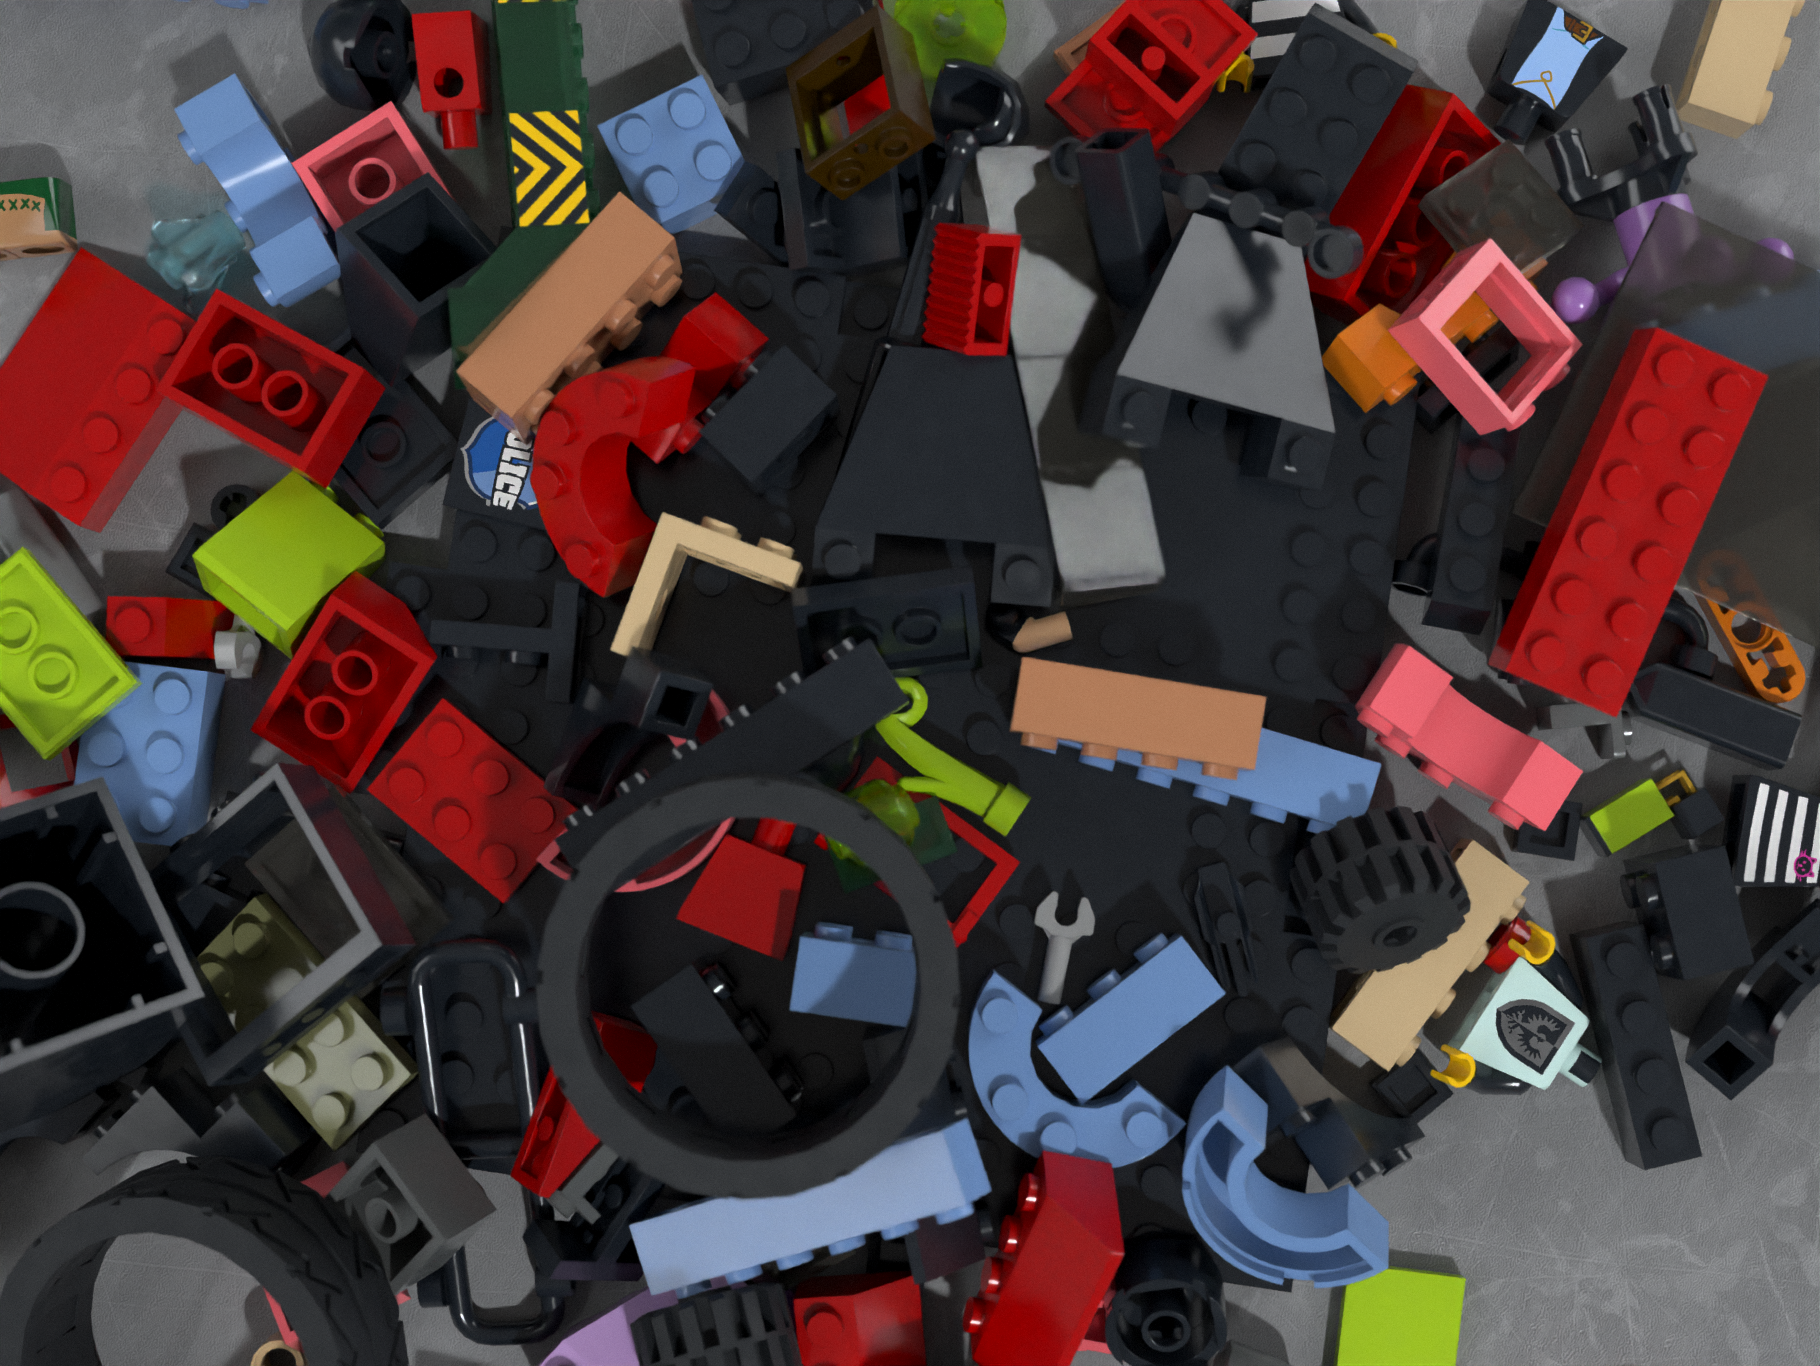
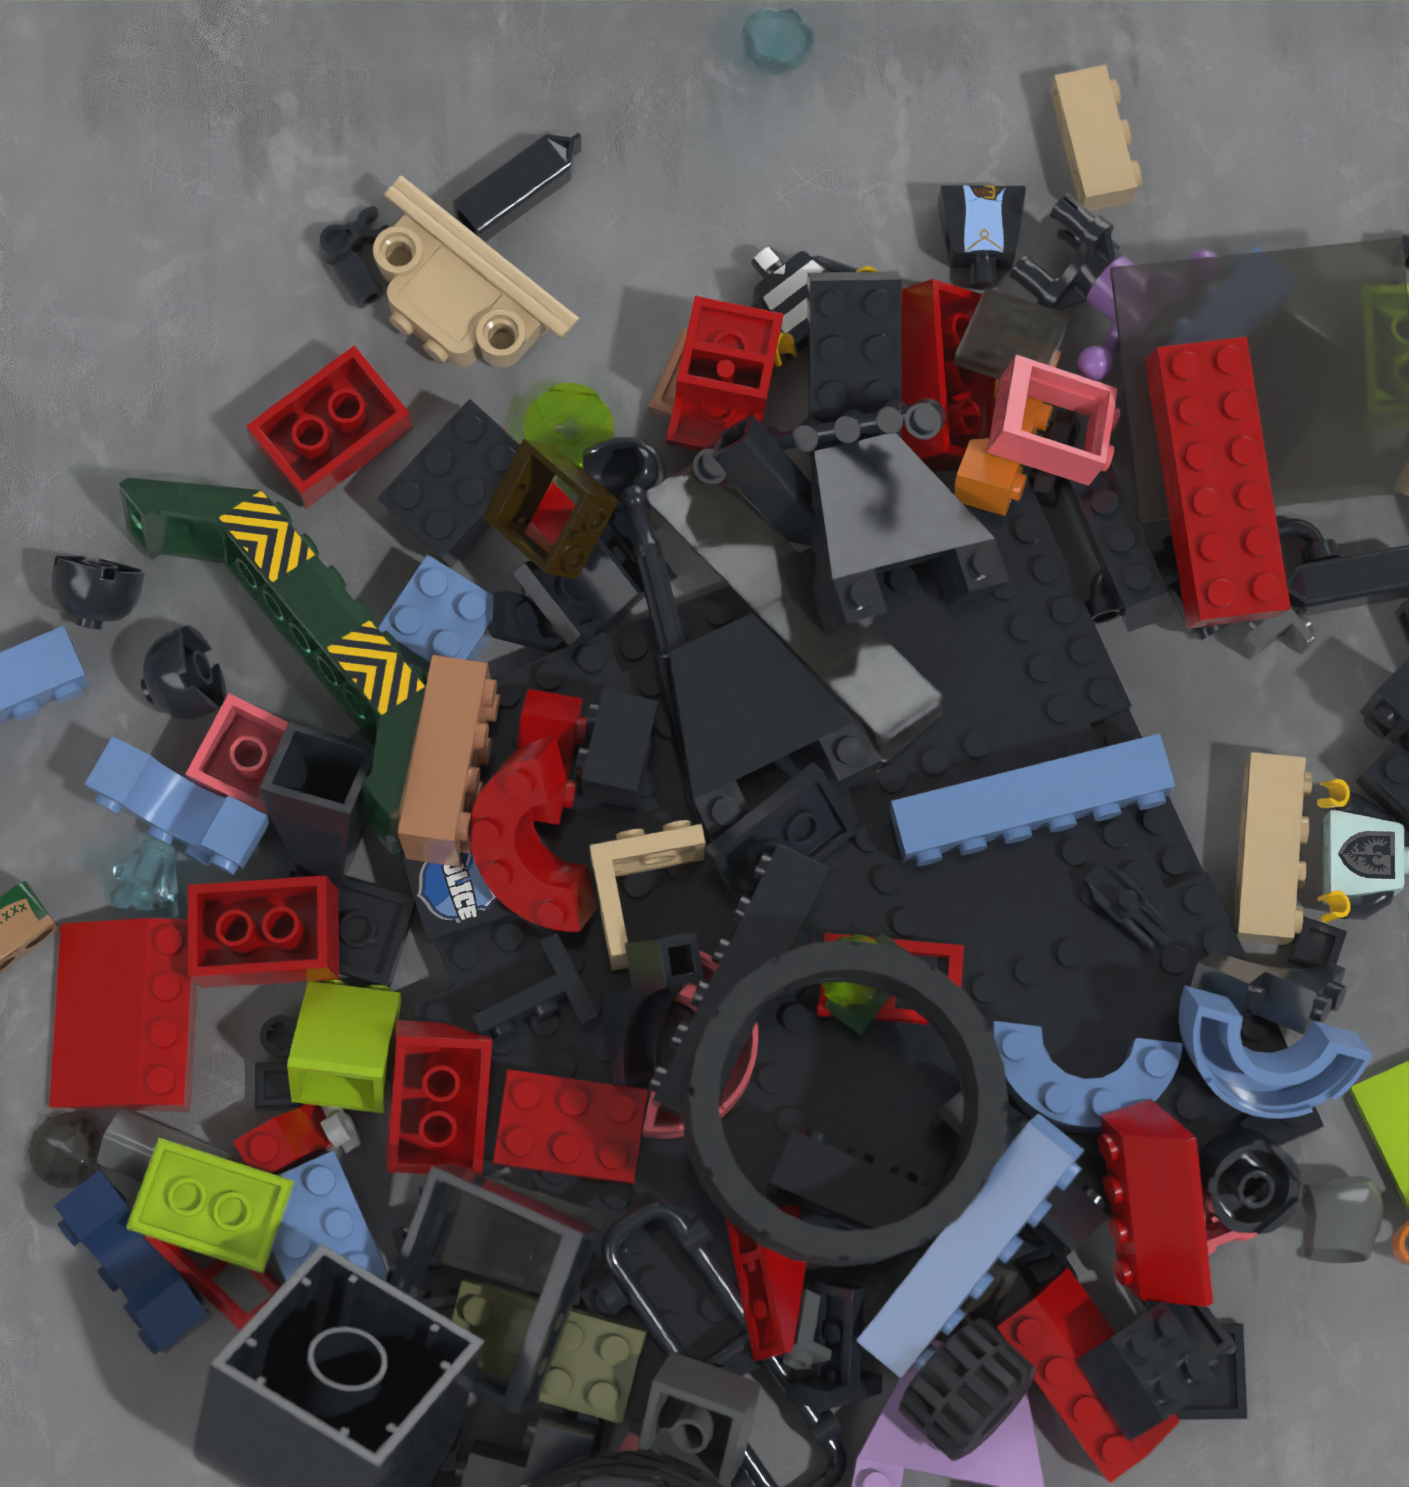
camera: 40 degrees left, 10 degrees down
red torso [412,10,492,150] -> none
red torso [676,818,807,961] -> none
medium blue brick [790,922,916,1027] -> none
lime plant [875,677,1032,836] -> none
red brick [921,223,1022,356] -> none
arm [986,602,1073,653] -> none
nougat brick [1009,657,1266,780] -> none
light grey bar [1034,891,1095,1004] -> none
medium blue brick [1035,932,1226,1104] -> none
black wheel [1290,806,1471,974] -> none
coral brick [1355,643,1583,831] -> none
red tile [1482,916,1531,974] -> none
black tile [1512,801,1583,861] -> none
piece [1579,770,1725,857] -> none
orange beam [1688,549,1805,704] -> none

